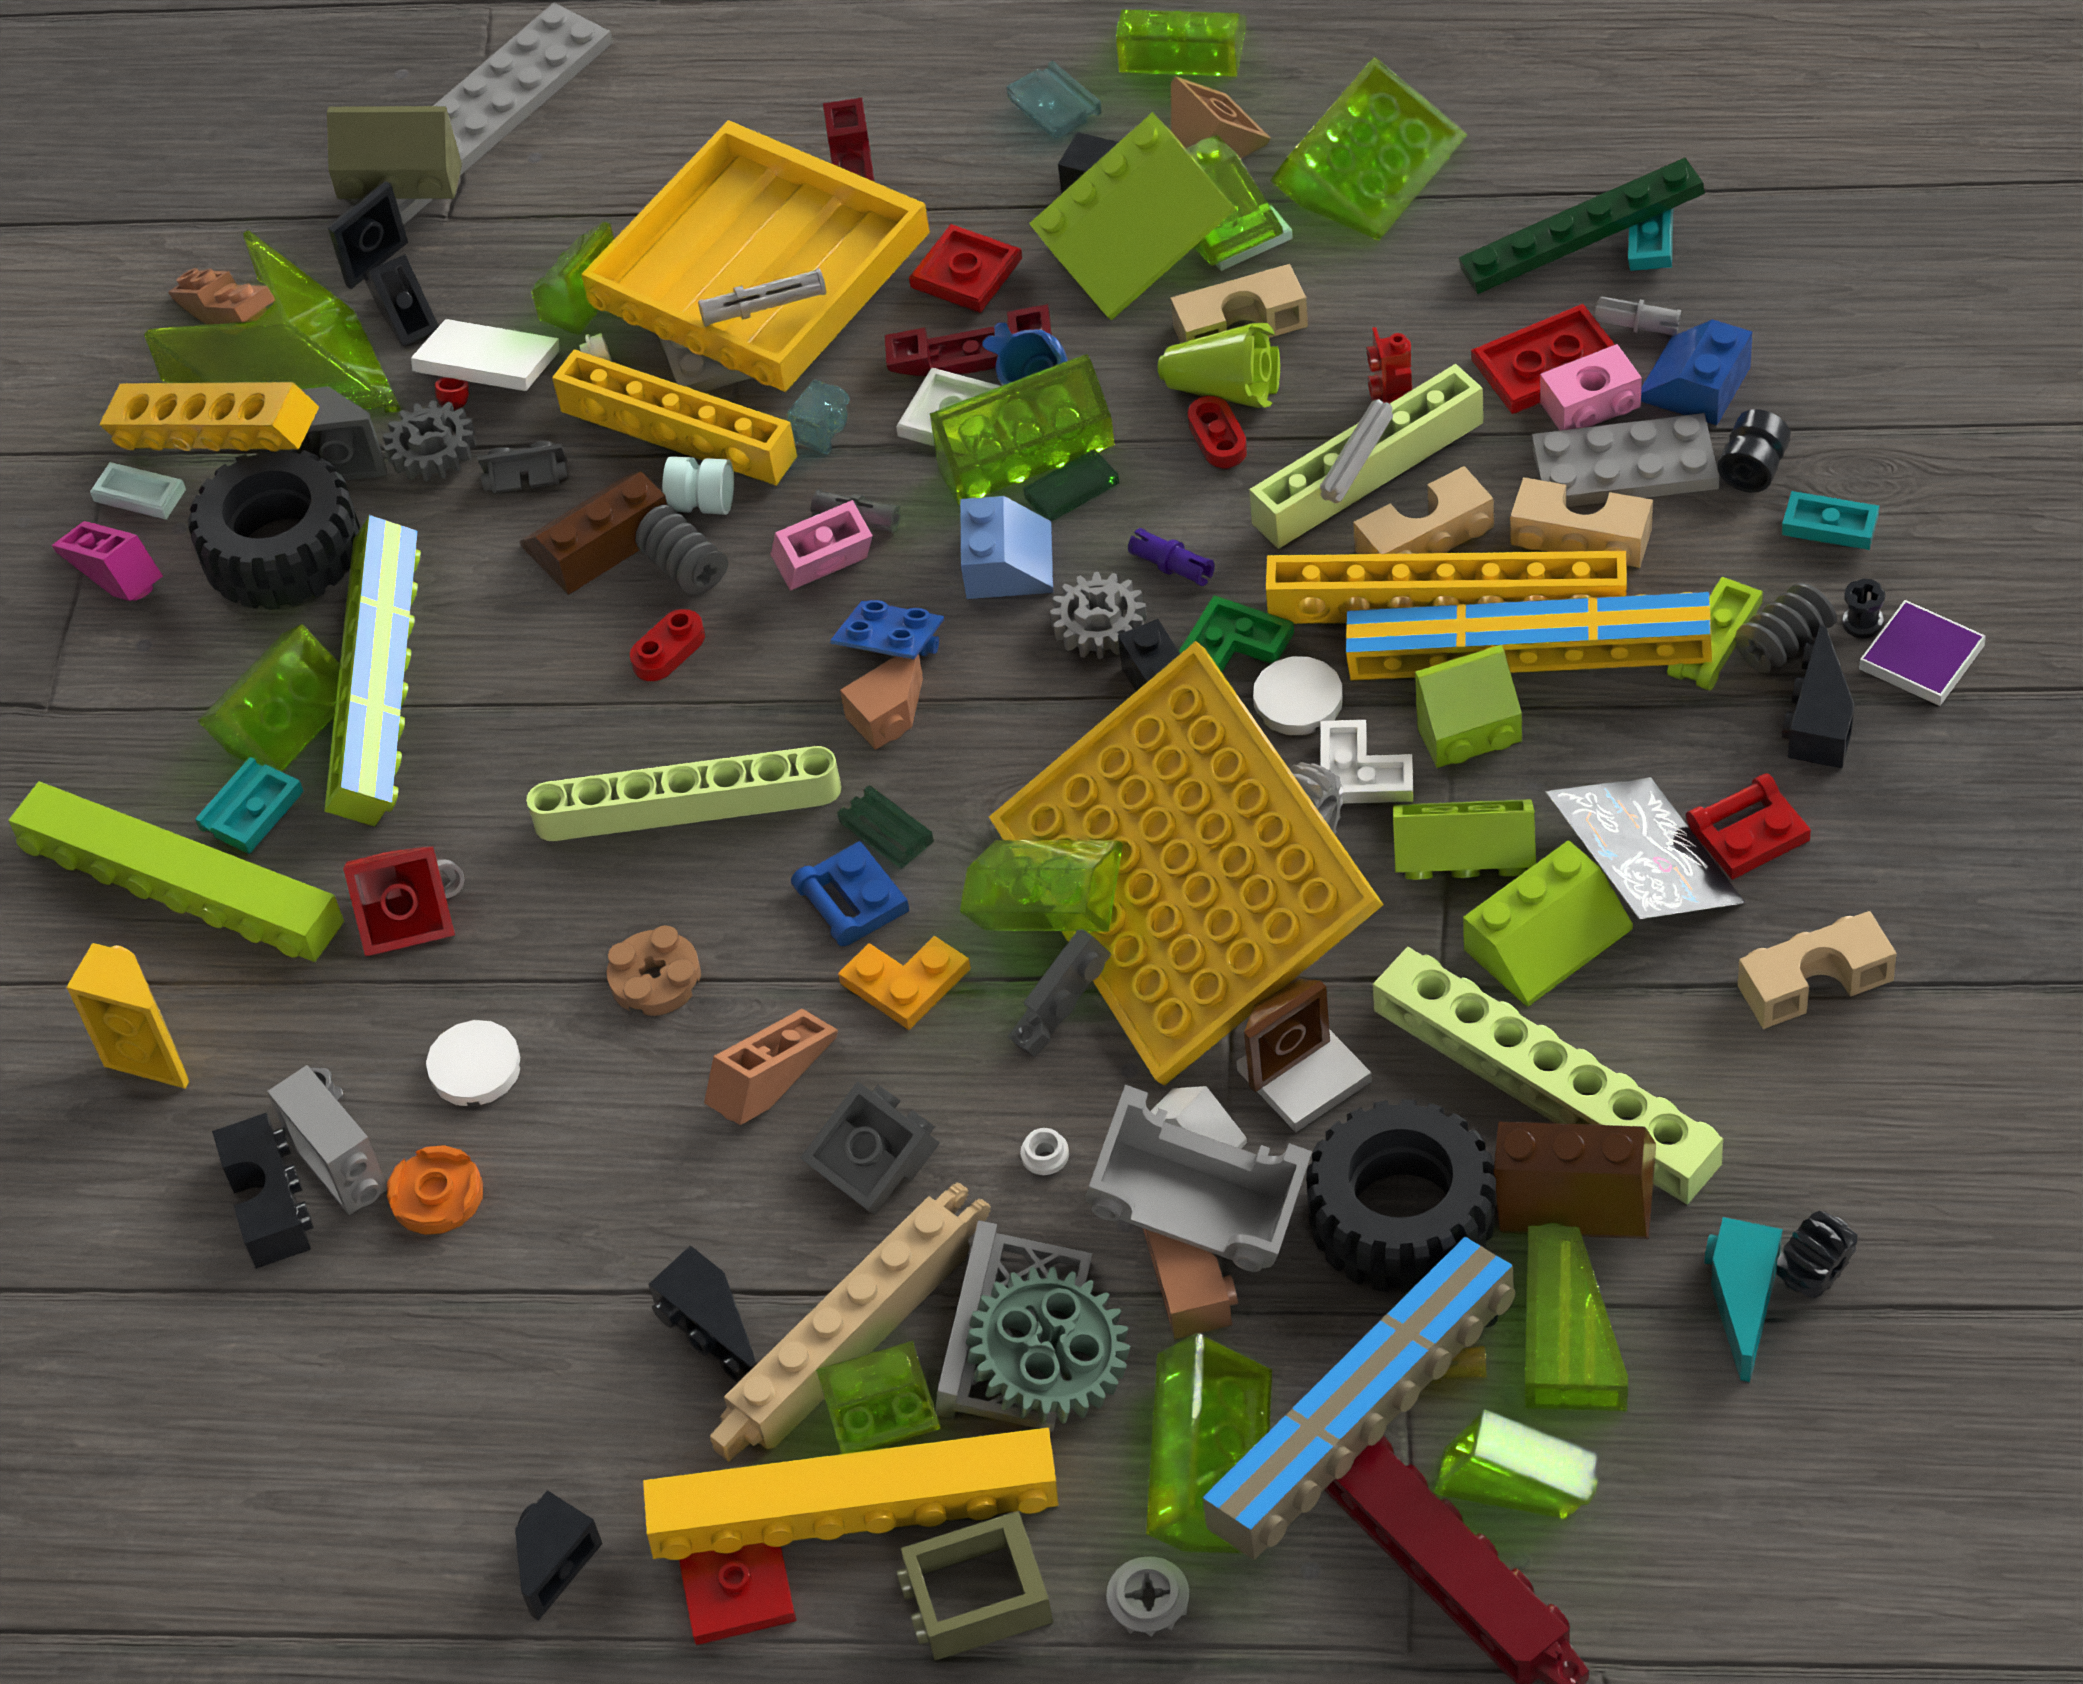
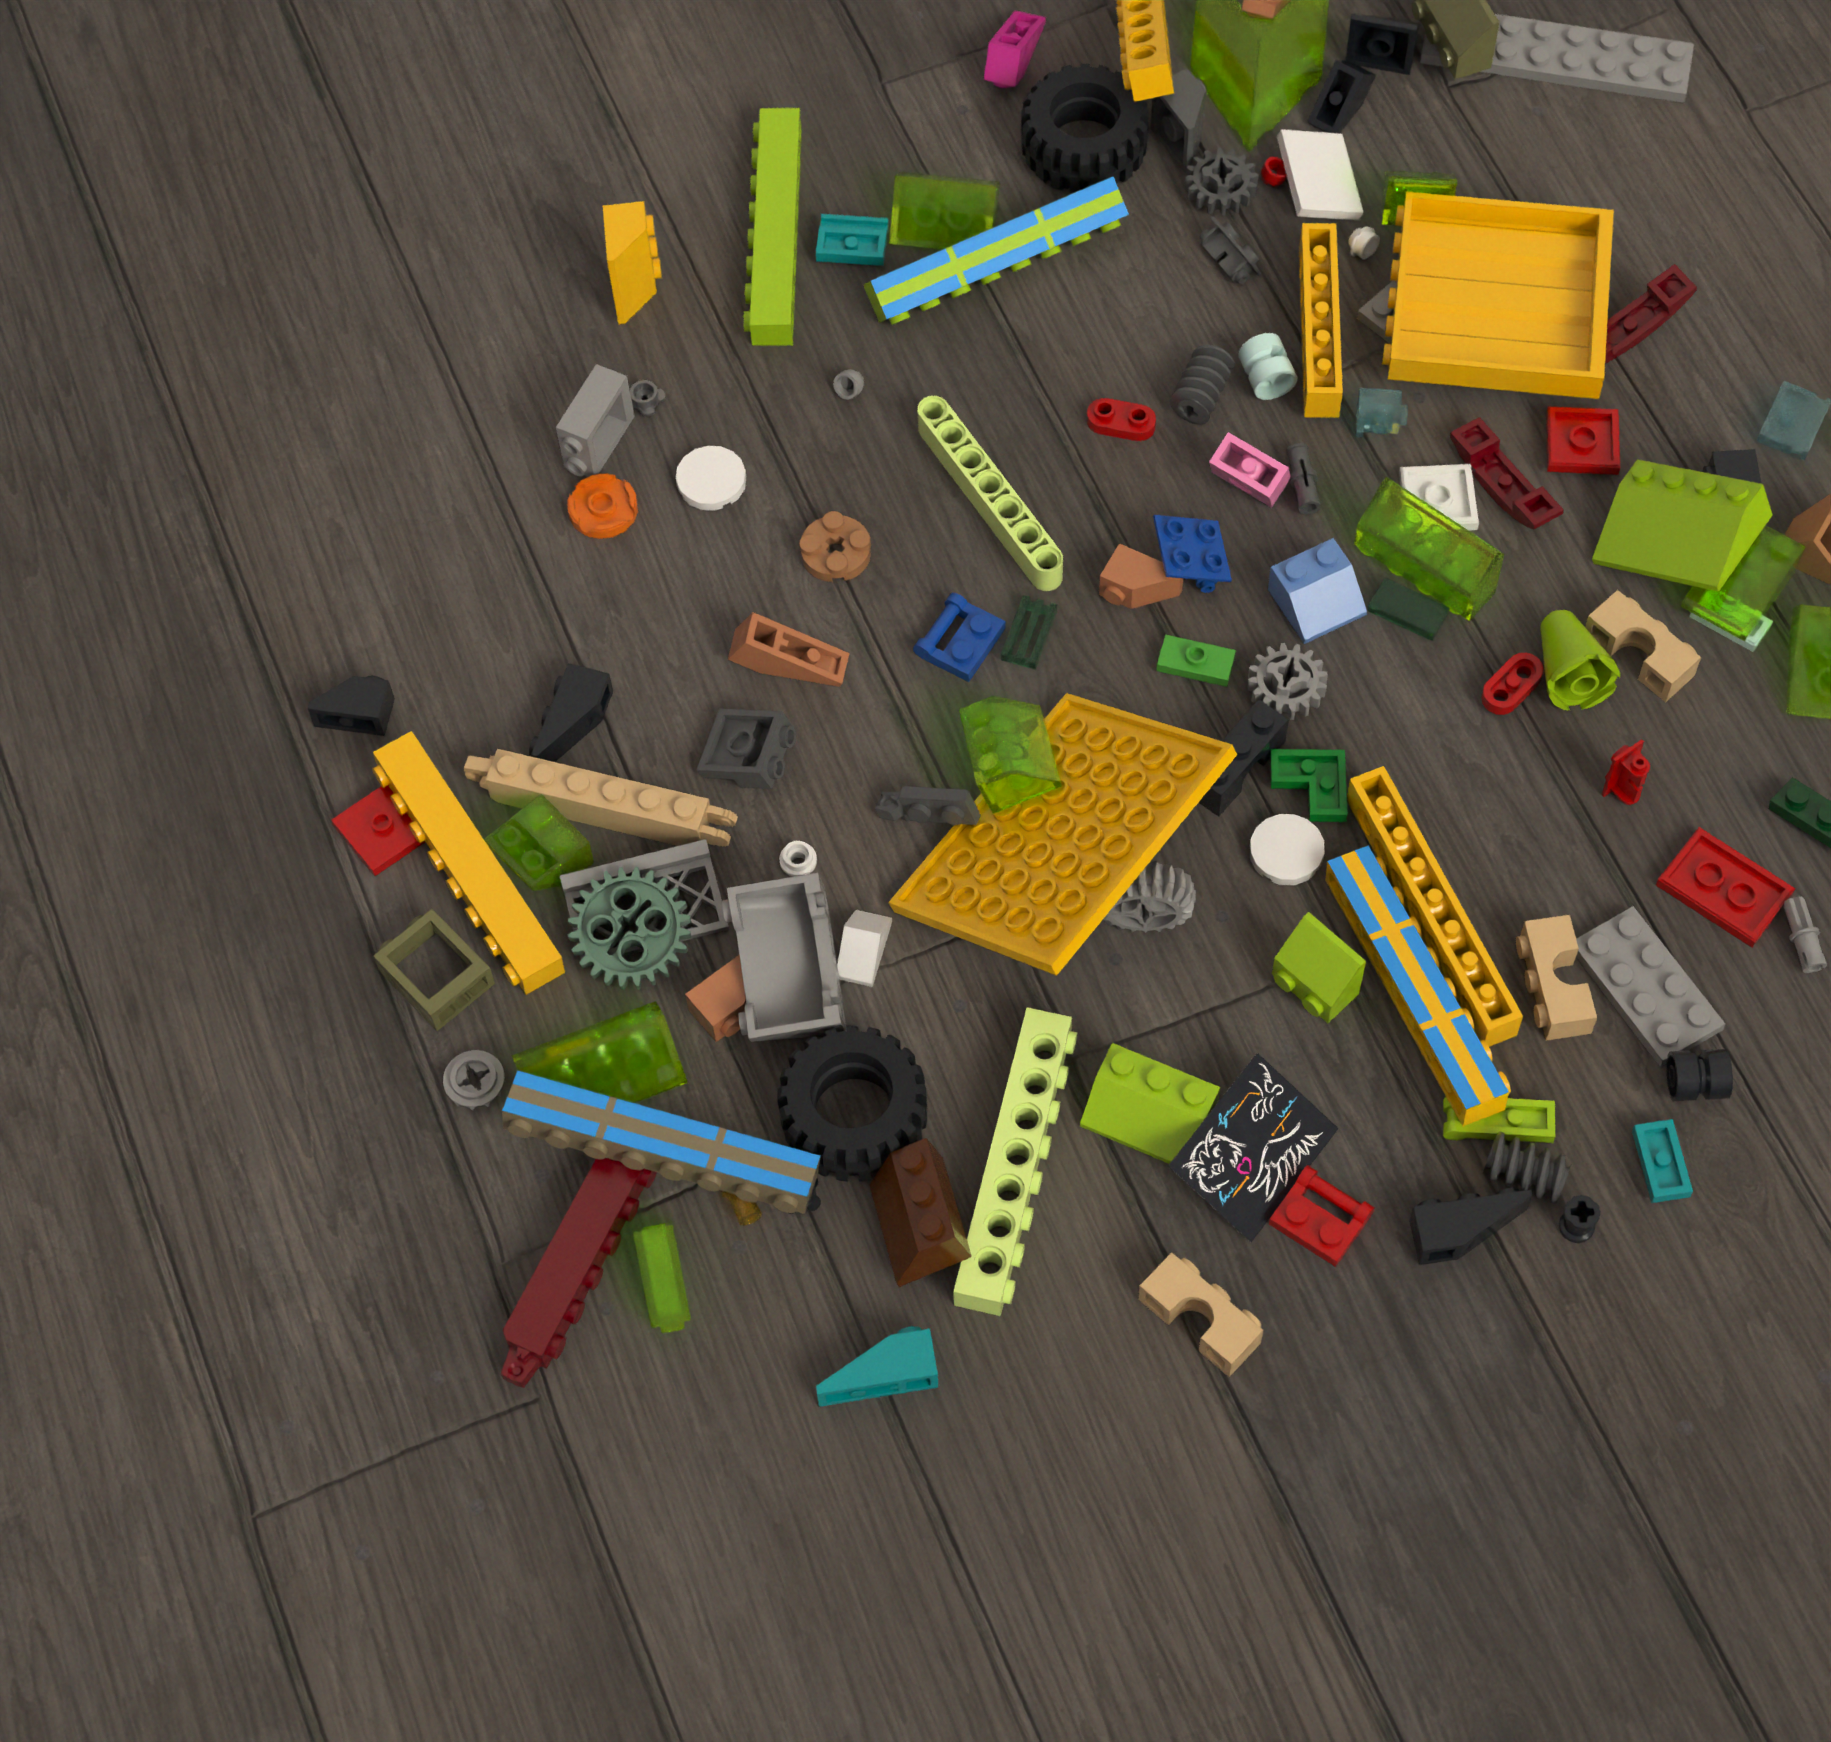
camera: 60 degrees right, 10 degrees up
light aqua tile [90,462,186,520] -> none
black arch [212,1112,314,1269] -> none
red slope [343,846,455,957] -> none
reddish brown slope [520,471,668,595] -> none
light grey pin [698,268,826,326] -> none
light orange plate [838,936,971,1030] -> none
blue hat [982,322,1068,402] -> none
dark purple pin [1128,528,1215,586] -> none
white tile [1236,1030,1372,1132] -> none
reddish brown slope [1244,978,1330,1093] -> none
yellowish green brick [1249,364,1483,549] -> none
light grey axle [1320,399,1393,503] -> none
white plate [1321,720,1413,804] -> none
tan arch [1353,466,1494,554] -> none
lime slope [1393,799,1536,880] -> none
clear neon green slope [1525,1223,1628,1411] -> none
bright pink brick [1540,344,1642,430] -> none
blue slope [1641,319,1753,425] -> none
black gear [1776,1210,1858,1298] -> none
dark purple tile [1859,600,1986,706] -> none
none -> bright green plate [1156,634,1236,687]

